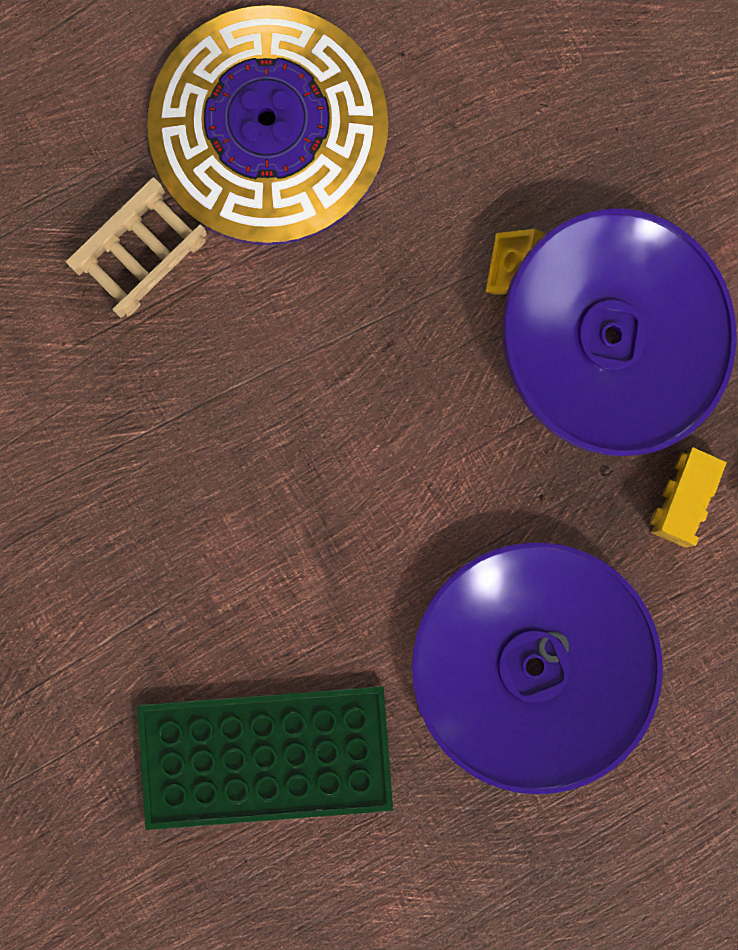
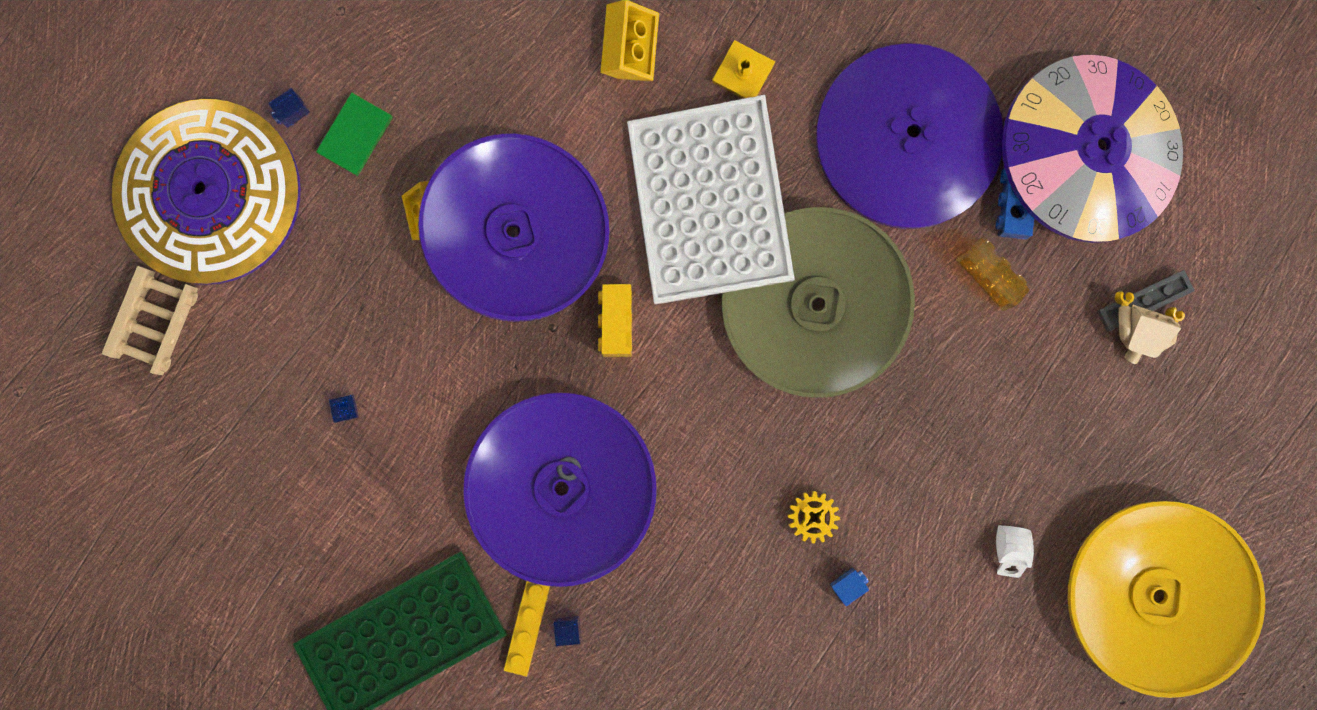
camera: 20 degrees left, 0 degrees up
none -> clear blue brick [268,88,310,128]
none -> green tile [316,93,393,176]
none -> clear blue tile [329,395,359,423]
none -> yellow plate [504,581,550,677]
none -> clear blue brick [554,616,582,646]

